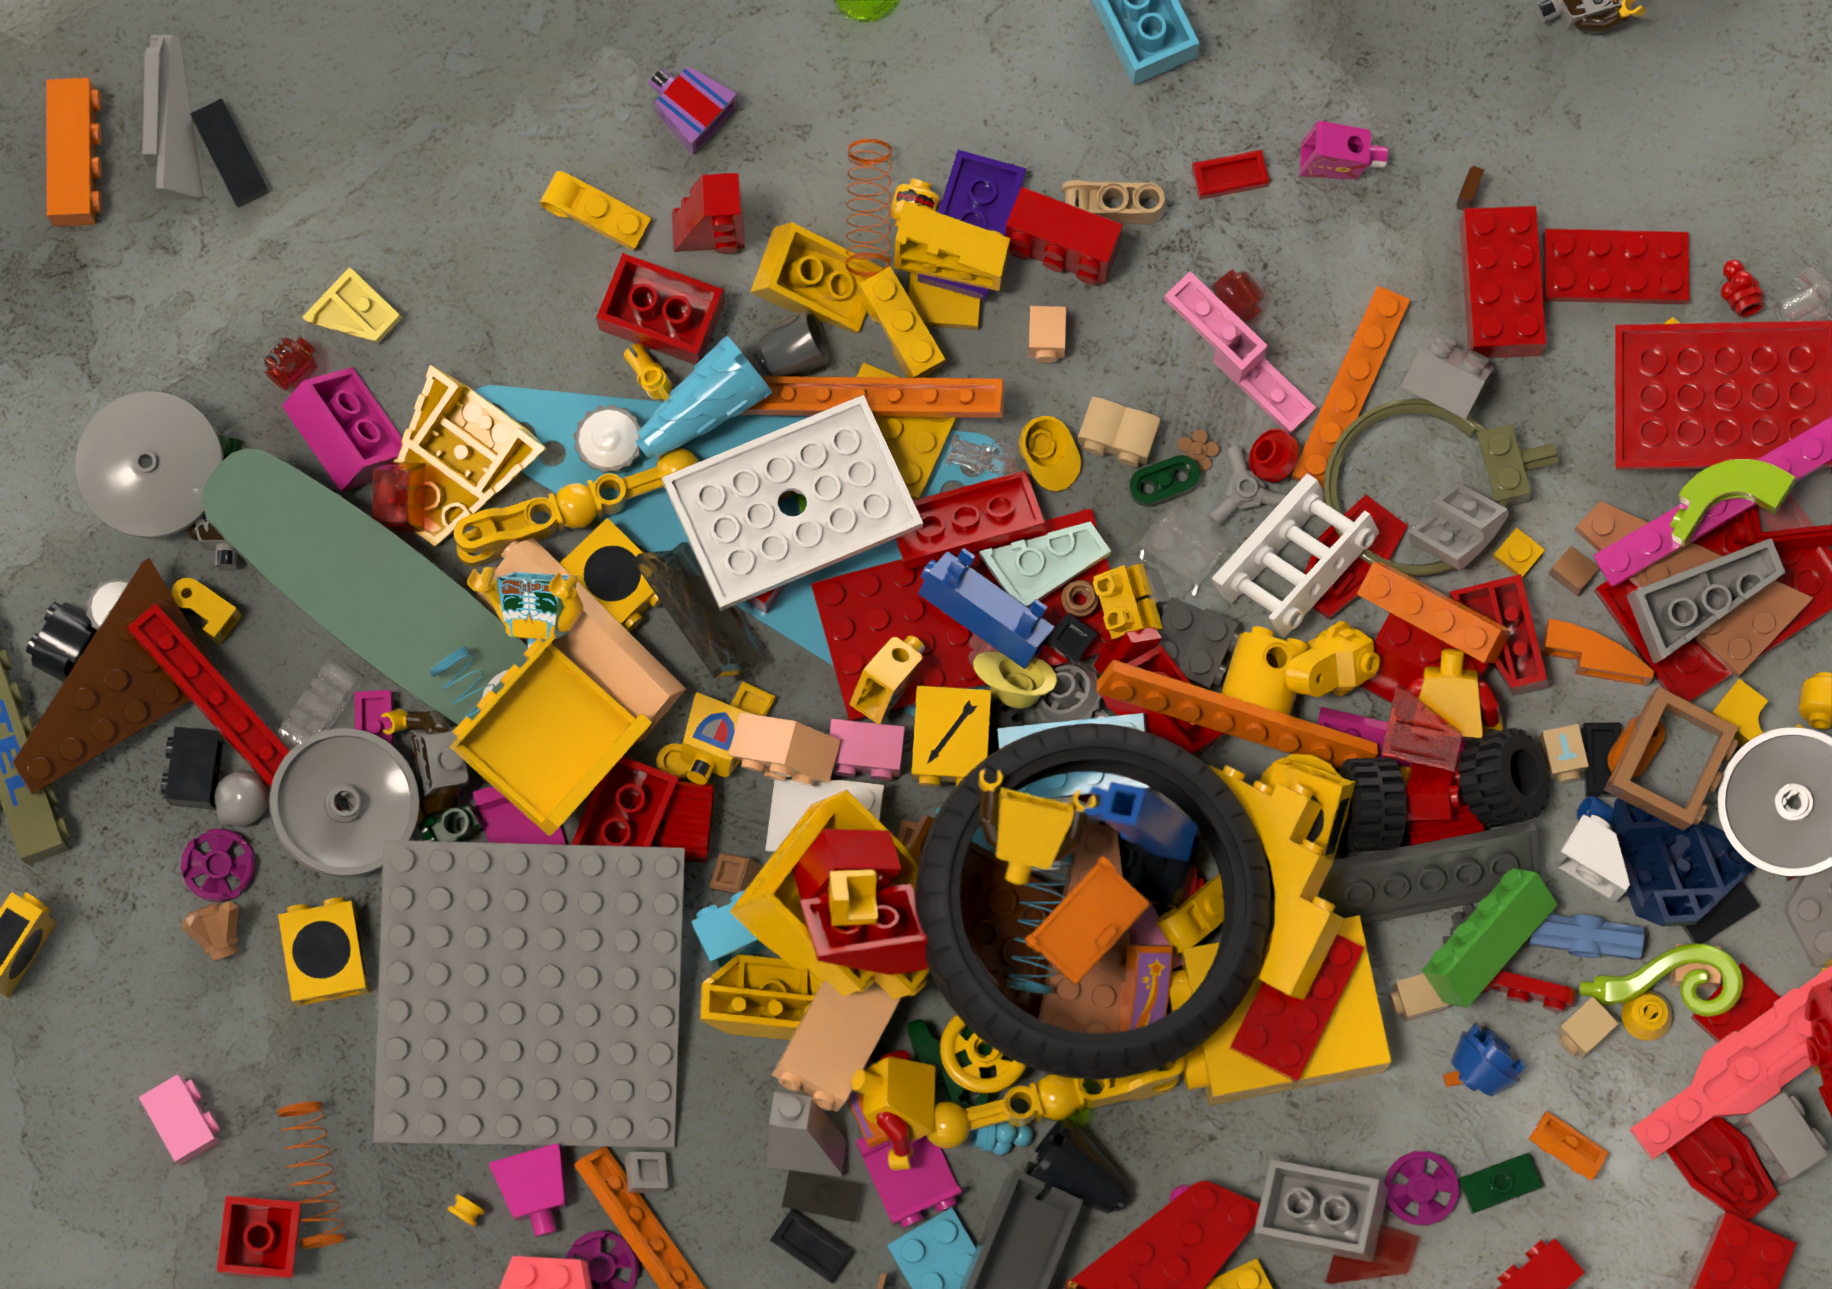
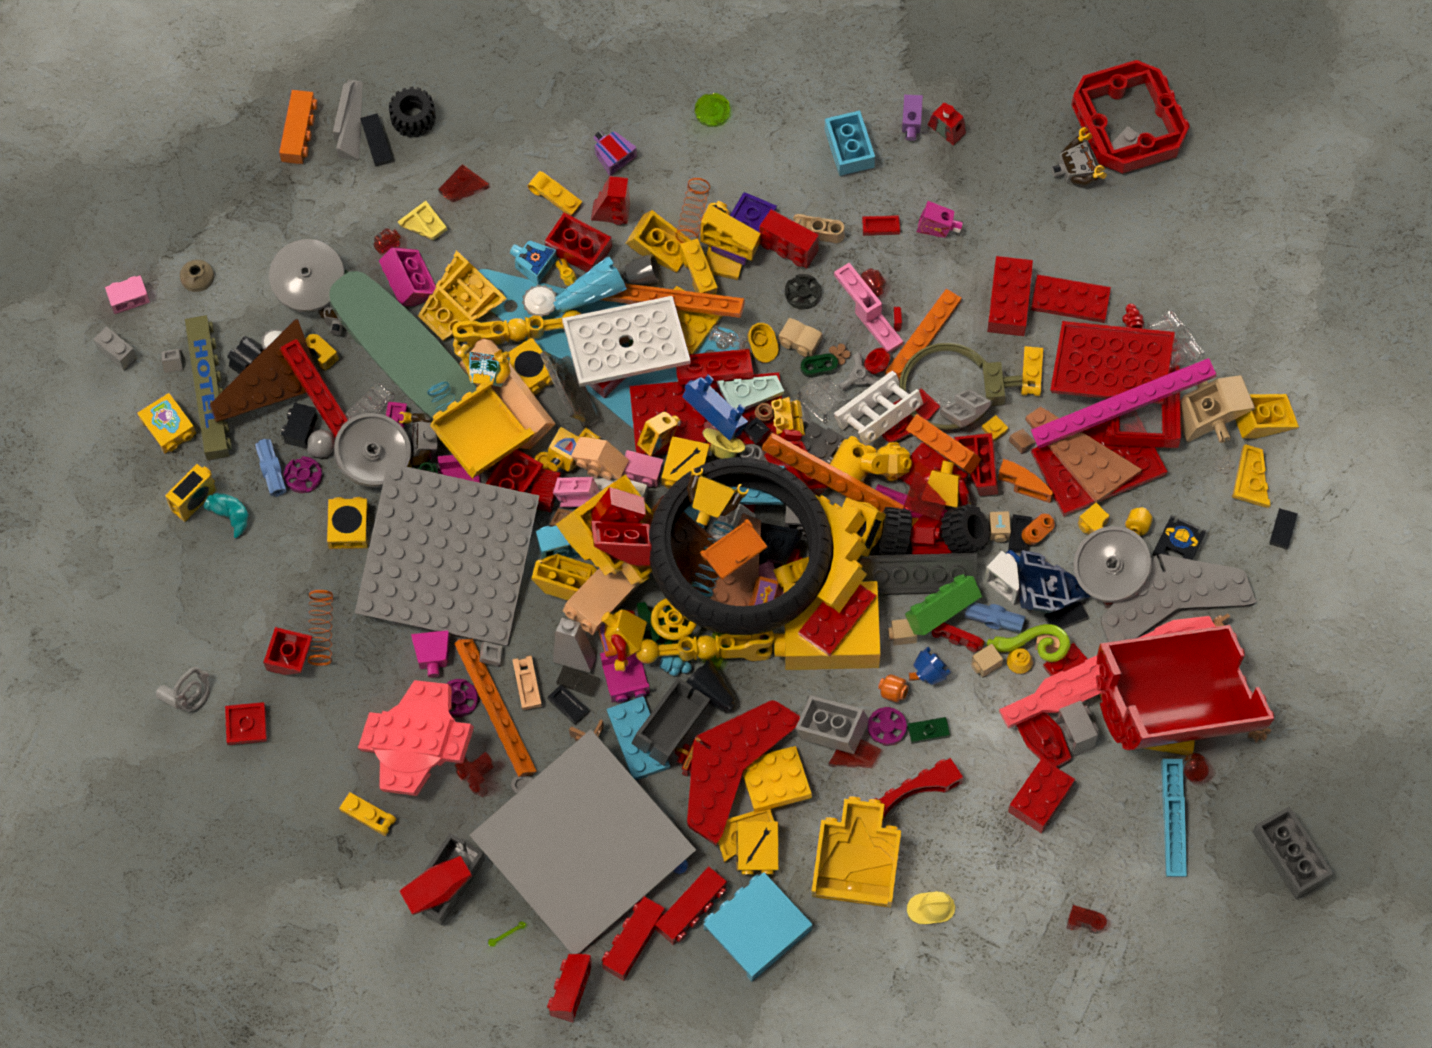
camera: 10 degrees right, 10 degrees down
bright pink brick [139,1074,220,1166] -> none
medium nougat rock [181,901,239,961] -> none
clear red torso [372,462,426,532] -> none
yellow bush [447,1194,485,1227] -> none
yellow panel [829,870,878,926] -> none
light nougat brick [1028,306,1066,363] -> none
blue brick [1084,782,1198,862] -> none
light grey brick [1400,334,1494,420] -> none
reddish brown tile [1456,165,1484,211] -> none
orange plate [1528,1110,1609,1181] -> none
medium nougat window [1604,687,1738,831] -> none
light grey wedge [1626,538,1785,664] -> none
lime arch [1669,459,1795,547] -> none
none -> teal animal [204,493,249,538]
none -> medium blue piece [255,439,286,497]
none -> black tyre [389,87,436,137]
none -> clear red wing [438,164,489,203]
none -> medium azure torso [510,241,557,285]
none -> light nougat plate [512,656,542,710]
none -> bright pink hinge [553,477,600,507]
none -> pearl dark grey piece [785,274,822,309]
none -> orange head [878,674,909,703]
none -> red tile [893,307,902,332]
none -> yellow plate [1021,346,1043,397]

